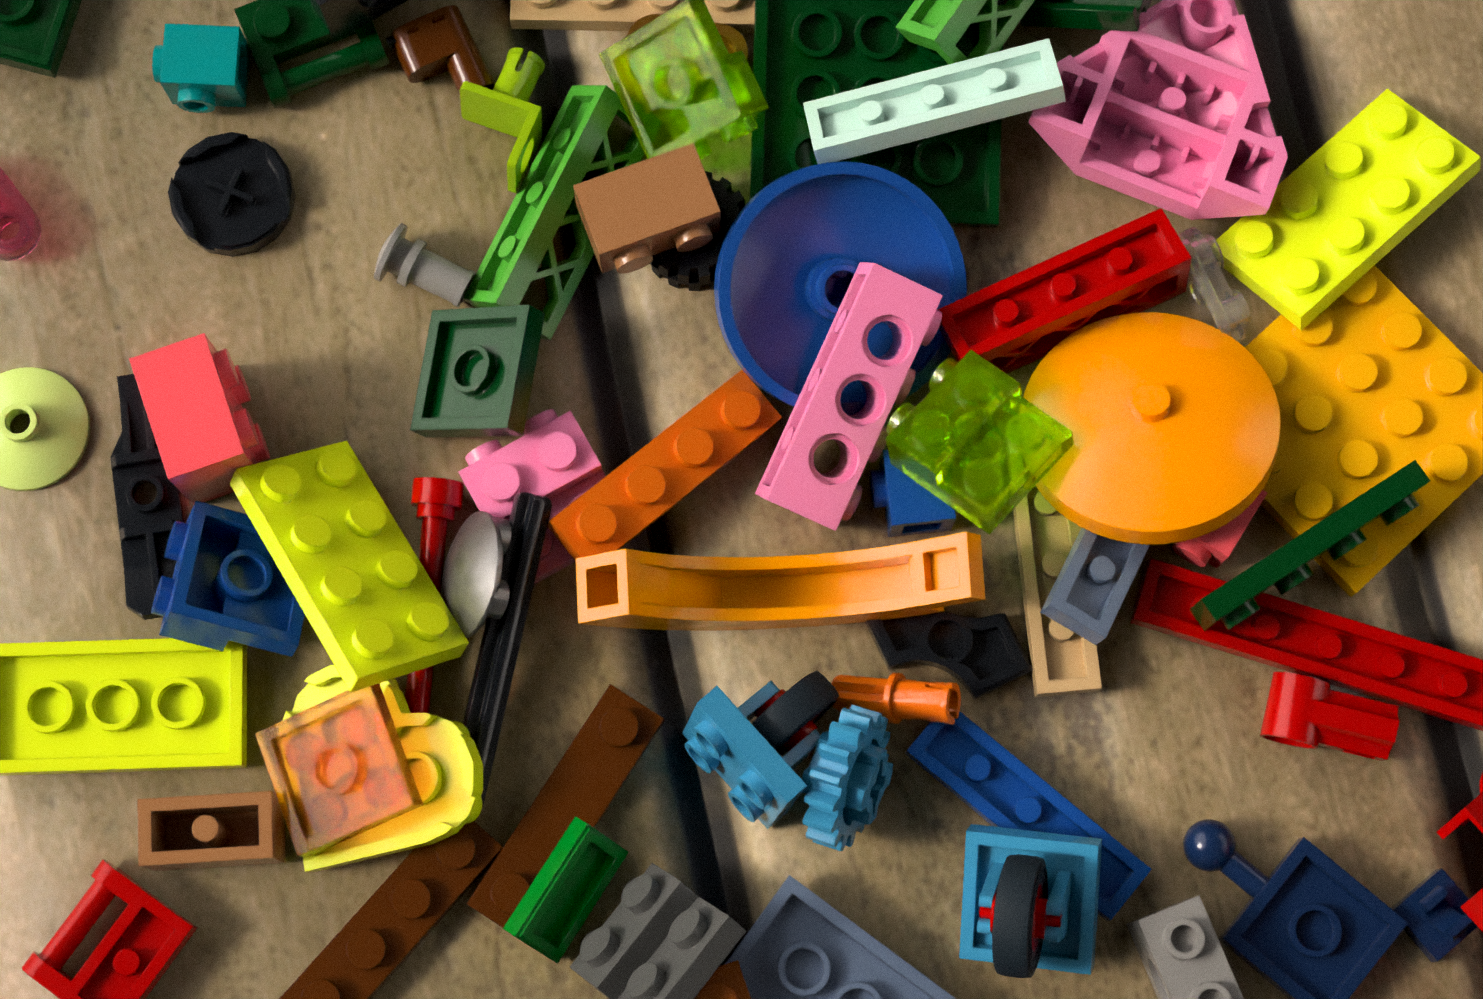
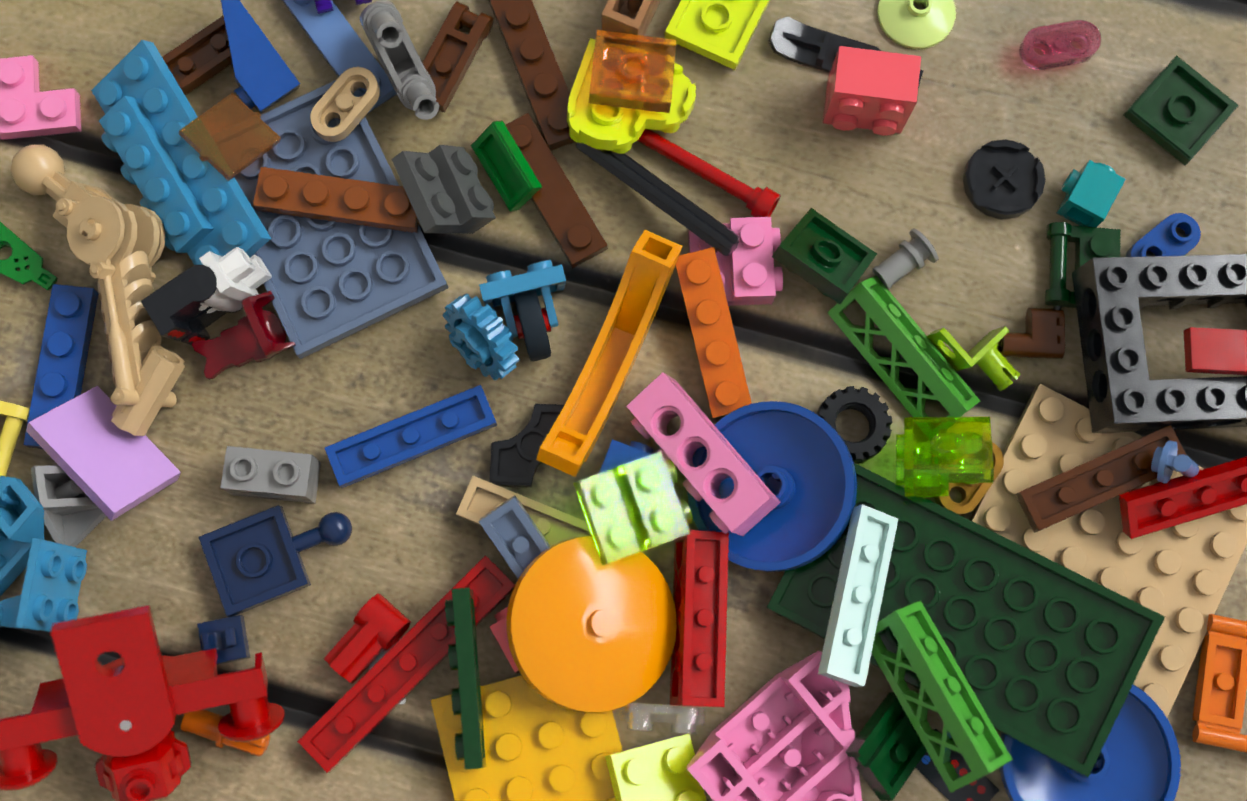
camera: 115 degrees right, 0 degrees up
blue plate [151,501,305,657] -> none
neon yellow plate [230,440,469,693] -> none
flat silver dish [441,511,512,638] -> none
medium nougat brick [573,143,721,274] -> none
orange axle [832,672,961,724] -> none
dark azure plate [959,824,1102,978] -> none

